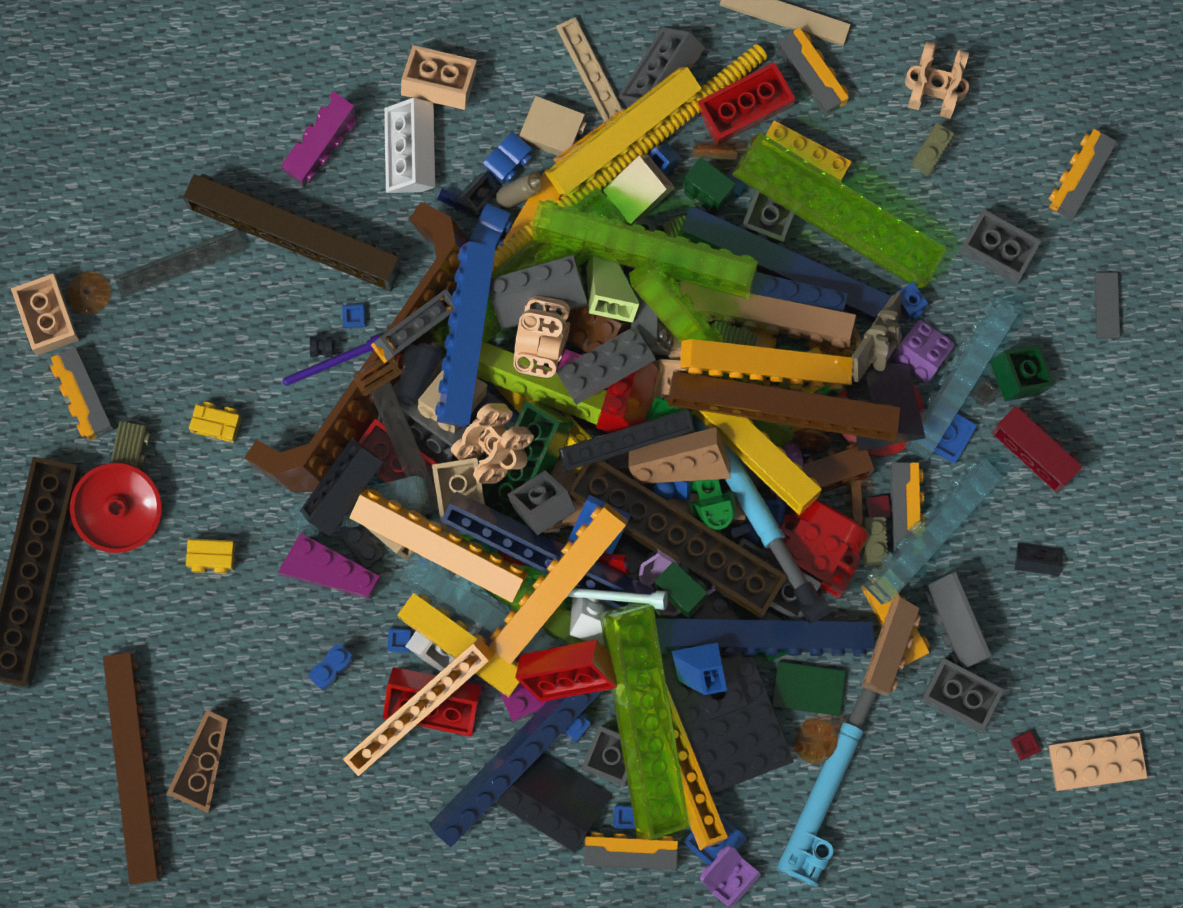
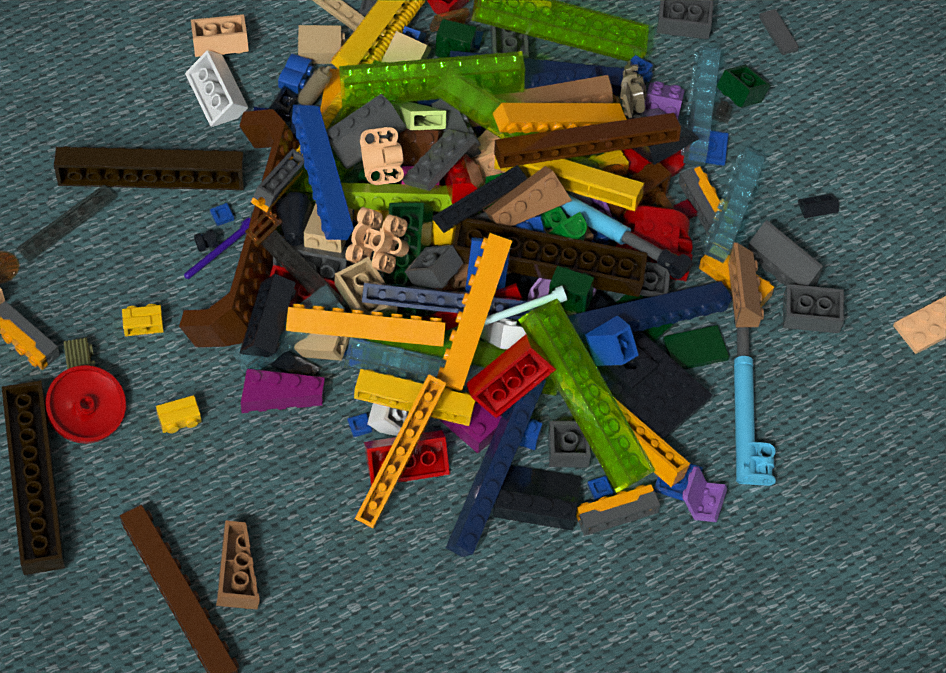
camera: 25 degrees left, 20 degrees down
magenta wedge [281,91,357,186] -> none
blue brick [309,644,354,691] -> none
clear orange dish [794,720,838,764] -> none
olive brick [861,517,889,567] -> none
dark red brick [991,406,1082,494] -> none
dark red tile [1010,731,1041,761] -> none

